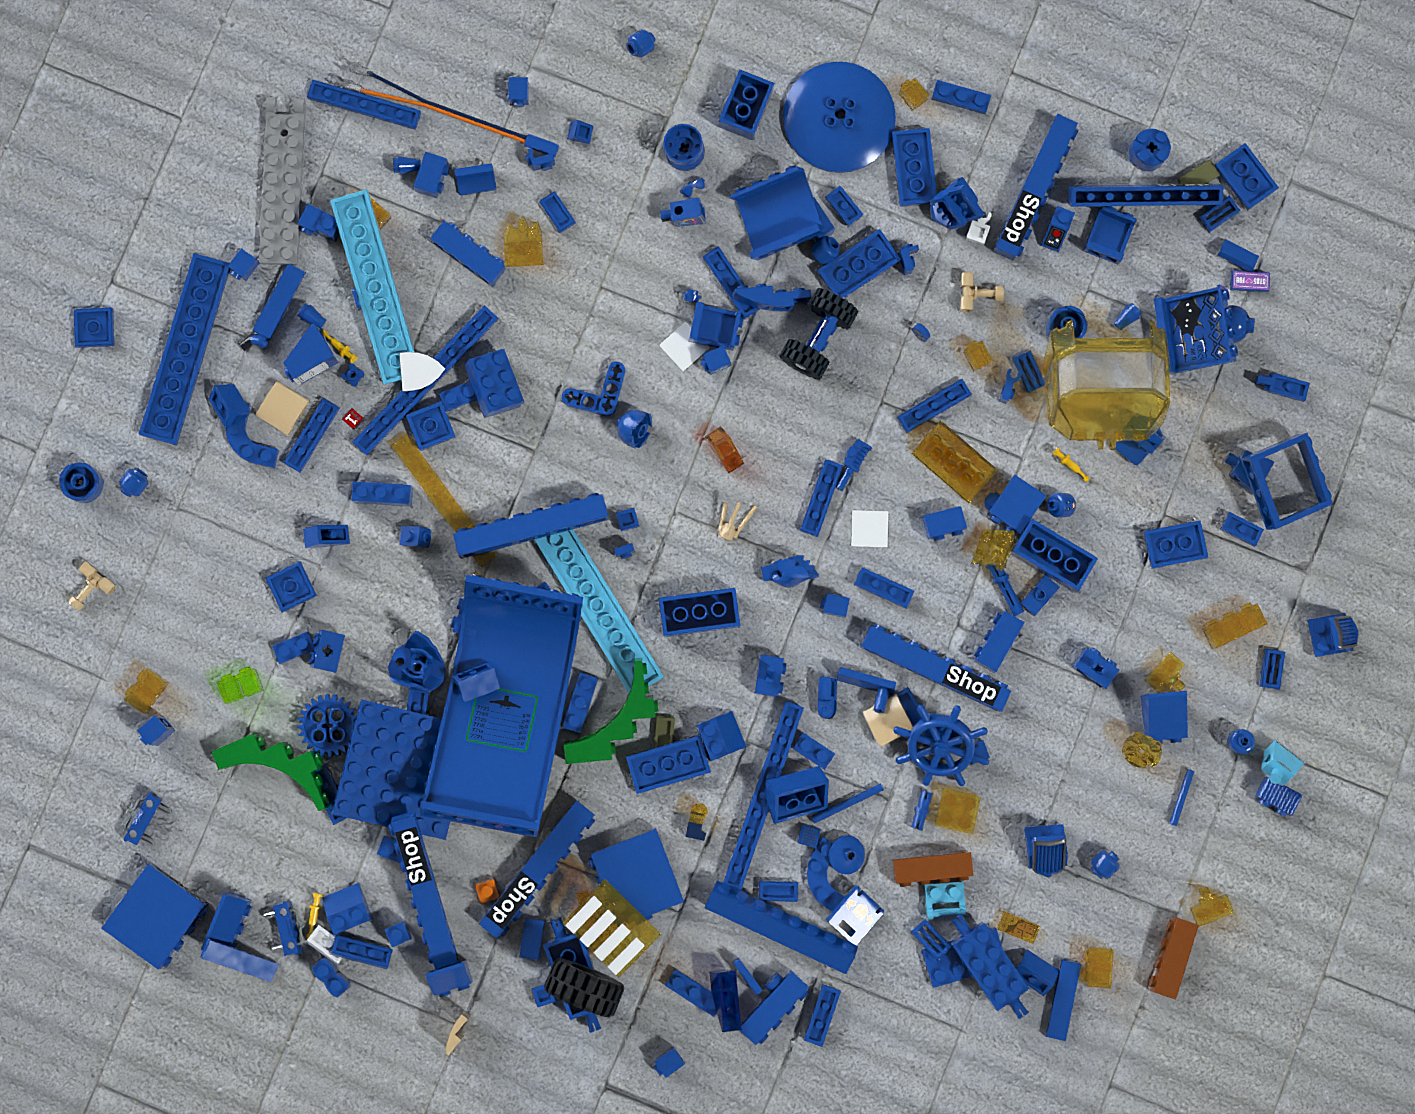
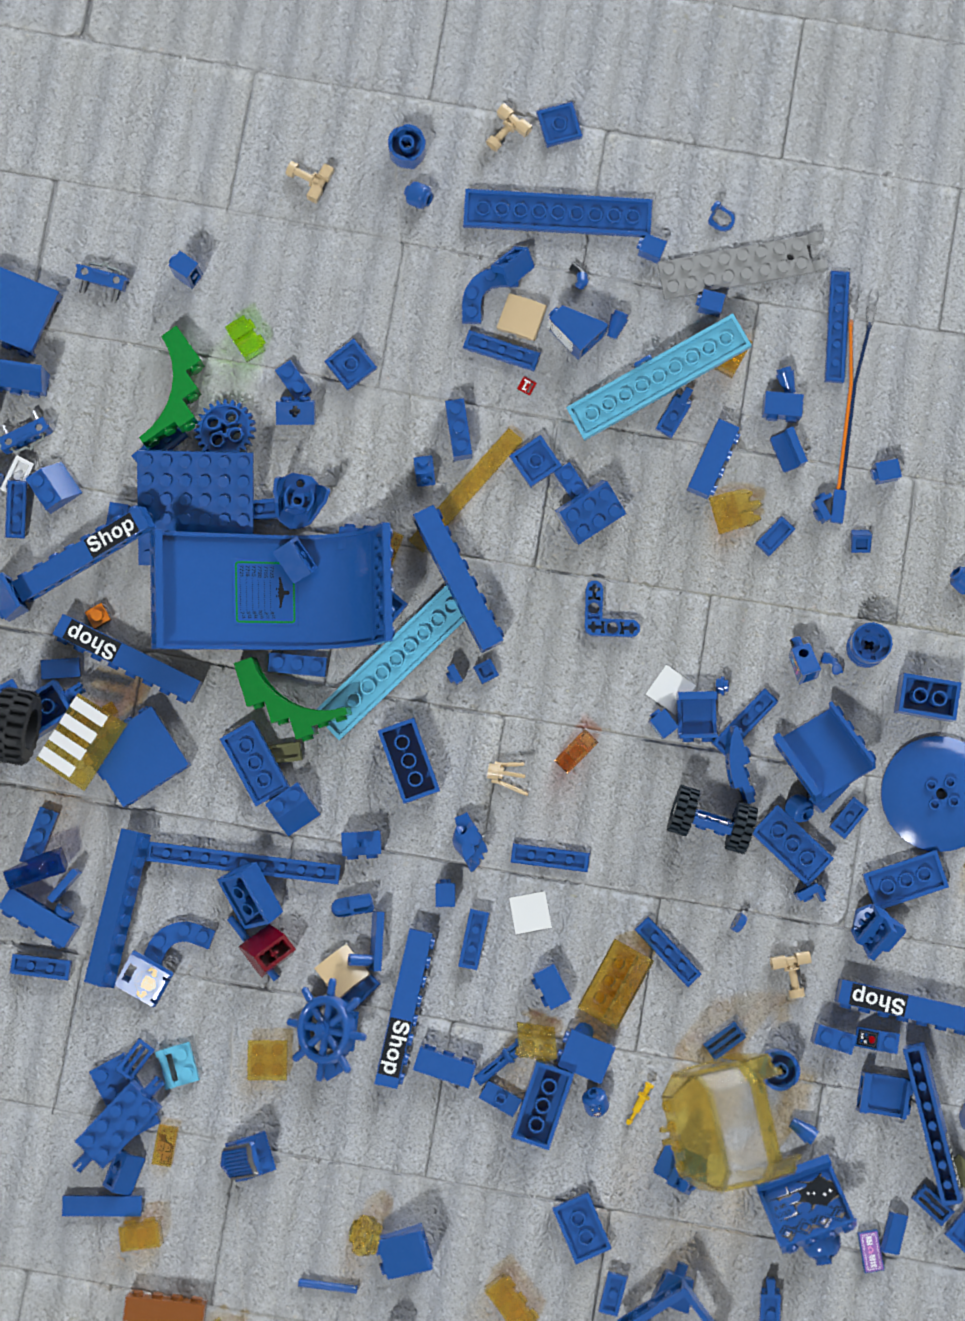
camera: 85 degrees right, 0 degrees up
clear yellow brick [124,668,170,714] -> none
blue tile [253,263,306,340] -> none
blue slope [303,525,350,548] -> none
yellow piece [306,892,323,938] -> none
blue brick [315,212,340,242] -> none
yellow piece [322,330,358,364] -> none
blue plate [341,364,364,386] -> none
blue plate [352,305,499,456] -> none
blue brick [384,921,412,947] -> none
white sticker [400,352,445,391] -> none
blue cylinder [617,409,652,449] -> none
leg [685,803,708,841] -> none
blue tile [759,881,798,902] -> none
blue plate [792,733,835,770] -> none
blue slope [797,824,821,848] -> none
blue dish [829,835,865,875] -> none
blue piece [836,439,872,491] -> none
dark orange brick [892,852,974,887] -> none
blue pin [911,790,933,831] -> none
clear yellow brick [963,340,993,372] -> none
white plate [966,212,991,245] -> none
blue plate [999,369,1021,404] -> none
blue brick [1072,647,1119,689] -> none
blue head [1091,850,1120,879] -> none
clear yellow hinge [1144,652,1186,693] -> none
none -> dark red slope [238,924,296,978]
none -> tan bar [486,103,532,152]
none -> blue hinge [655,387,693,439]
none -> blue piece [708,200,735,232]
none -> blue brick [810,1022,857,1055]

